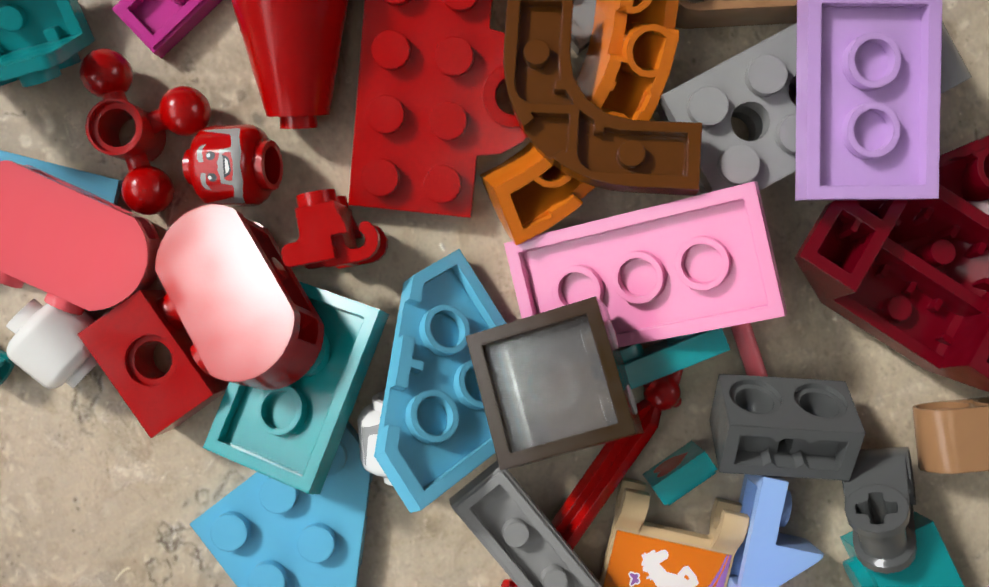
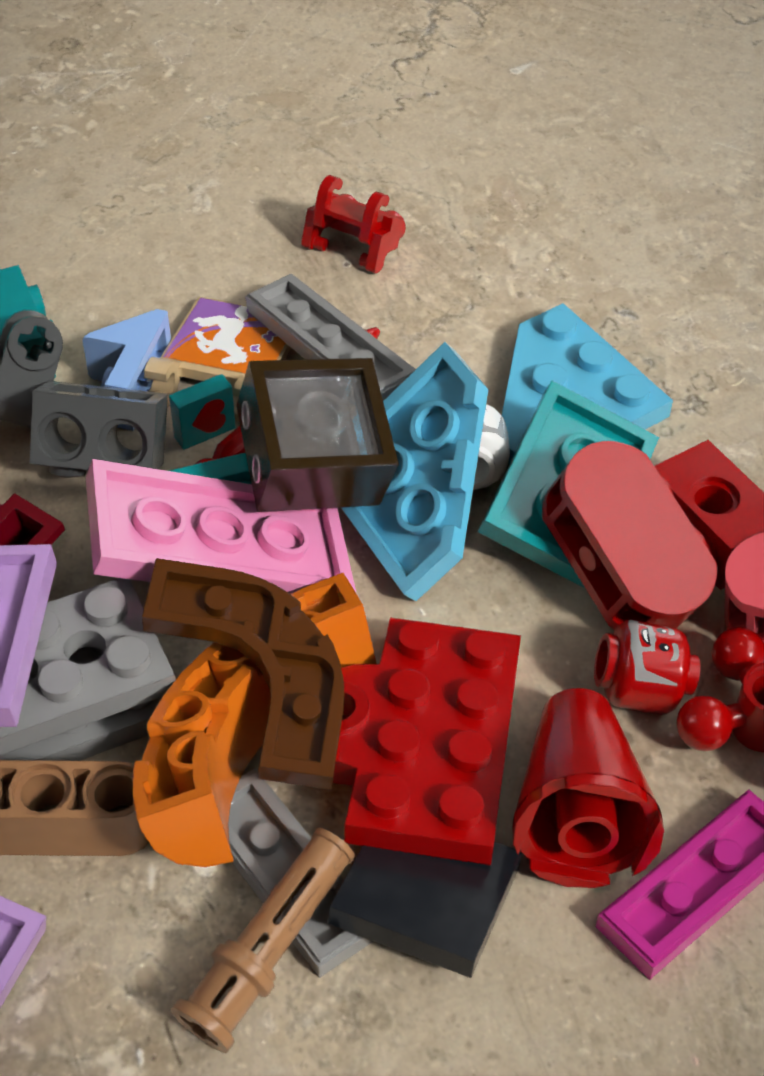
camera: 175 degrees left, 40 degrees down
red piece [281,189,388,269] -> none

